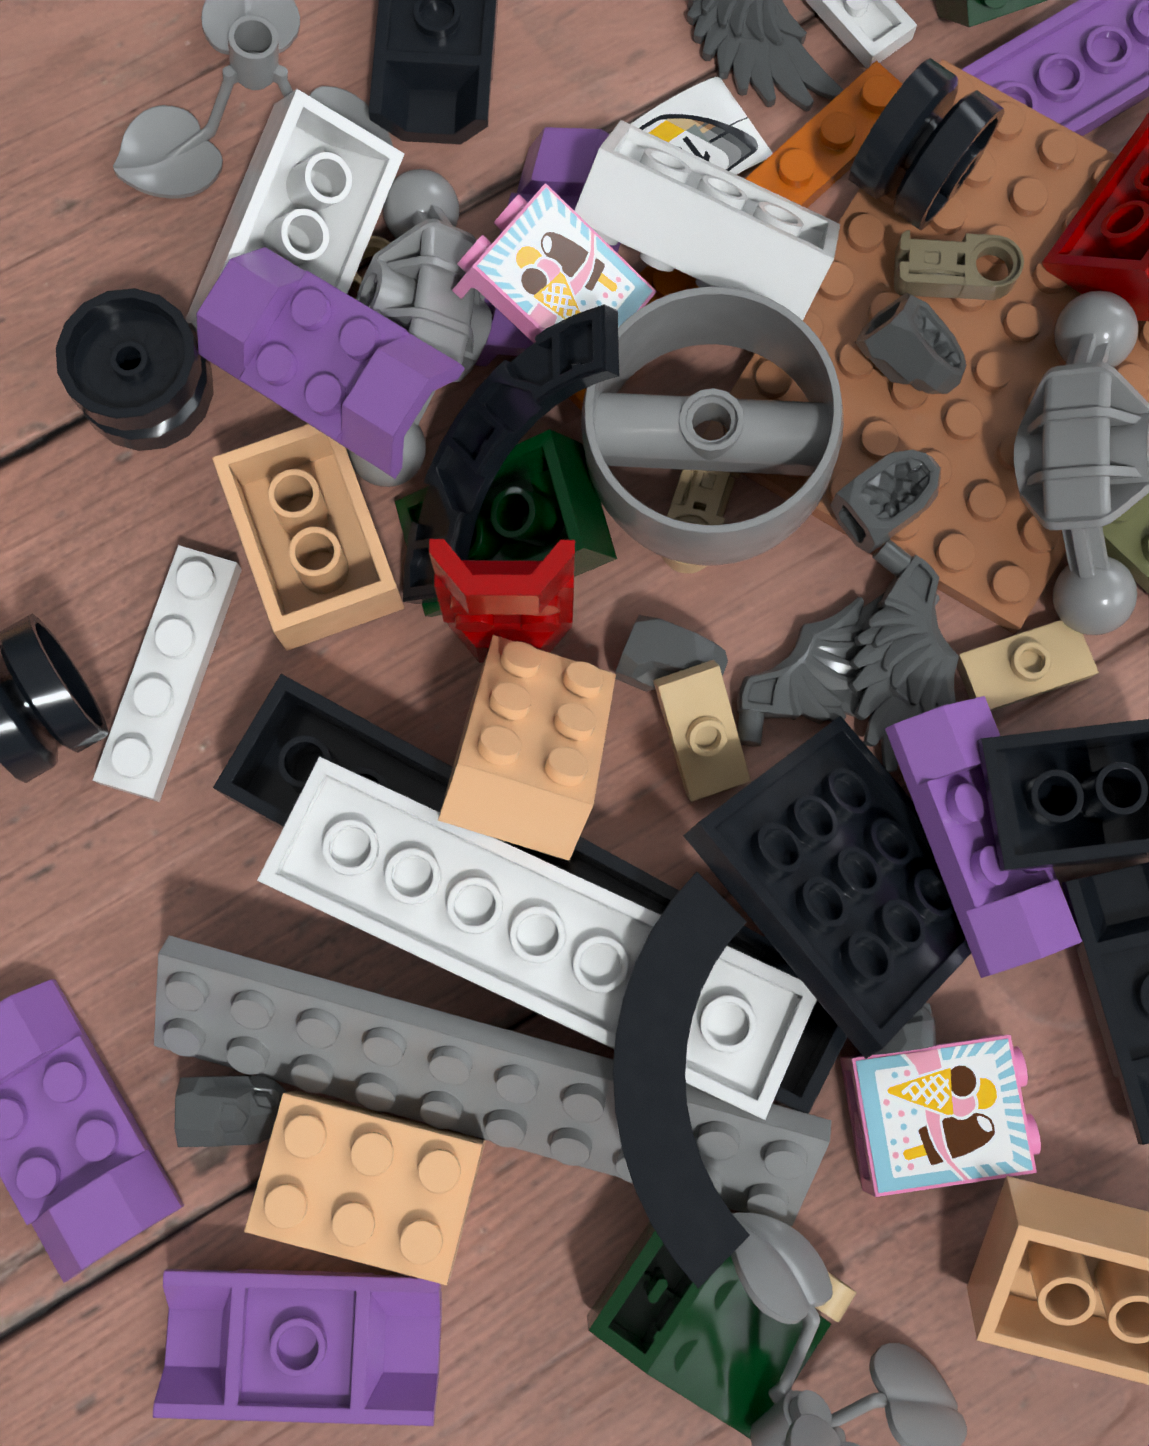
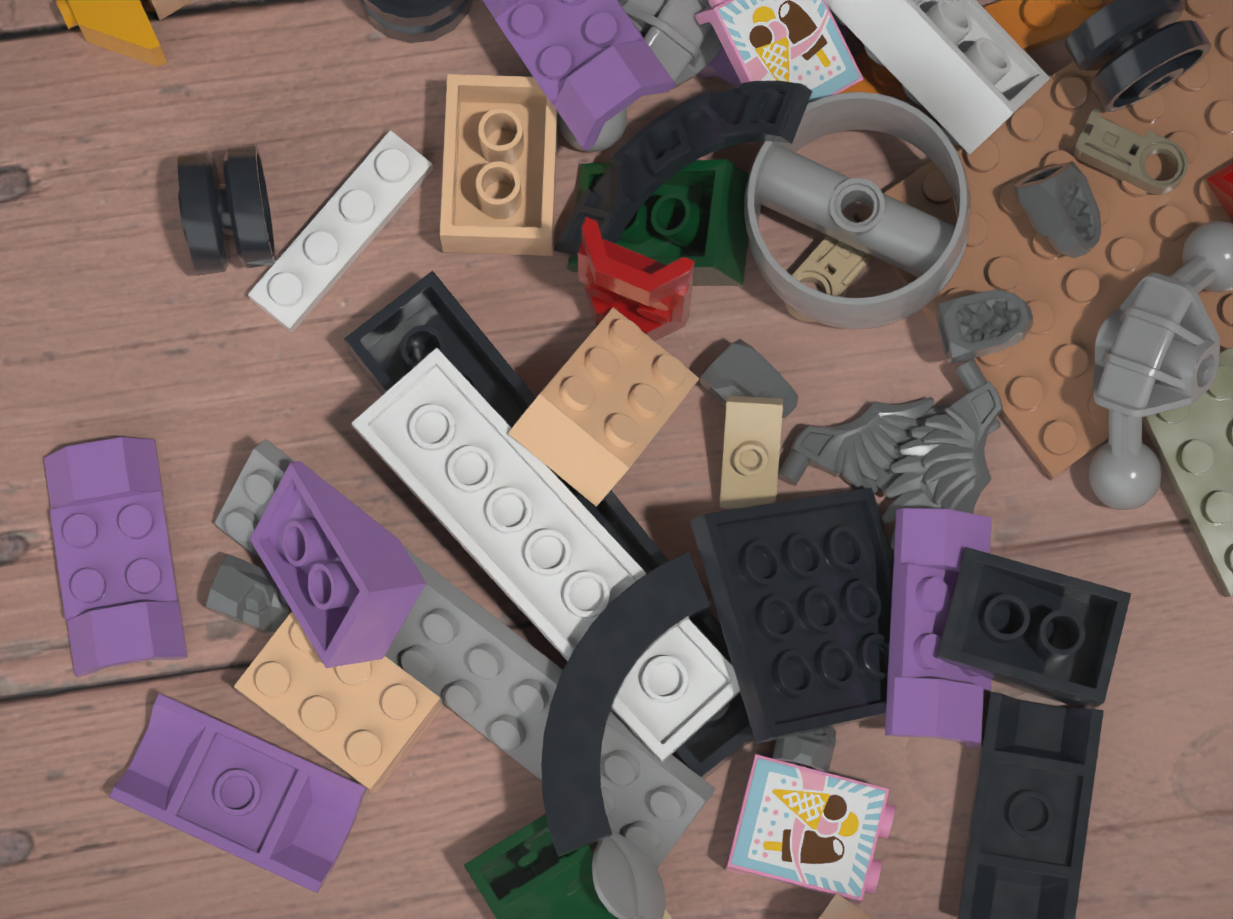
camera: 25 degrees right, 0 degrees up
tan plate [957,620,1099,711] -> none
none -> medium lavender slope [250,461,427,668]

